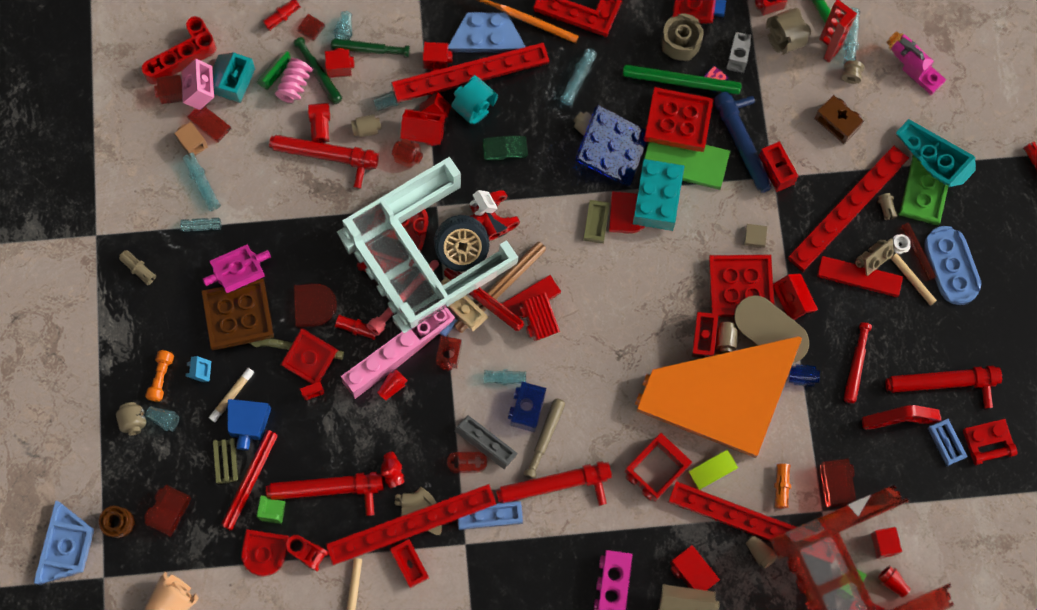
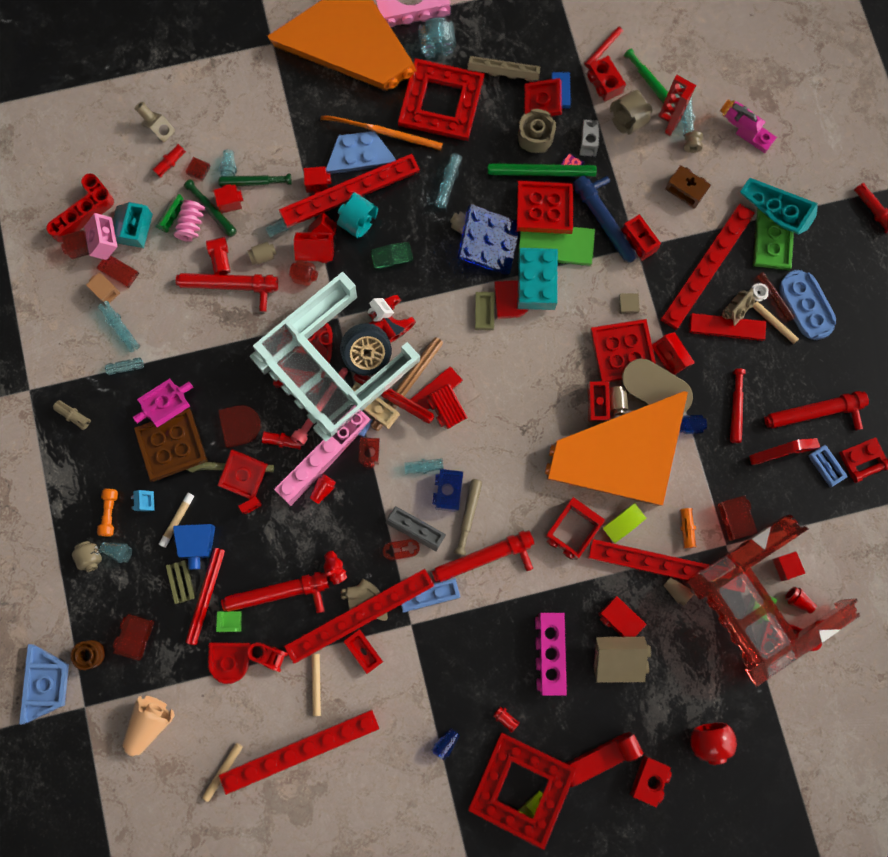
camera: 10 degrees left, 5 degrees up
dark tan pin [878,193,897,220] -> none

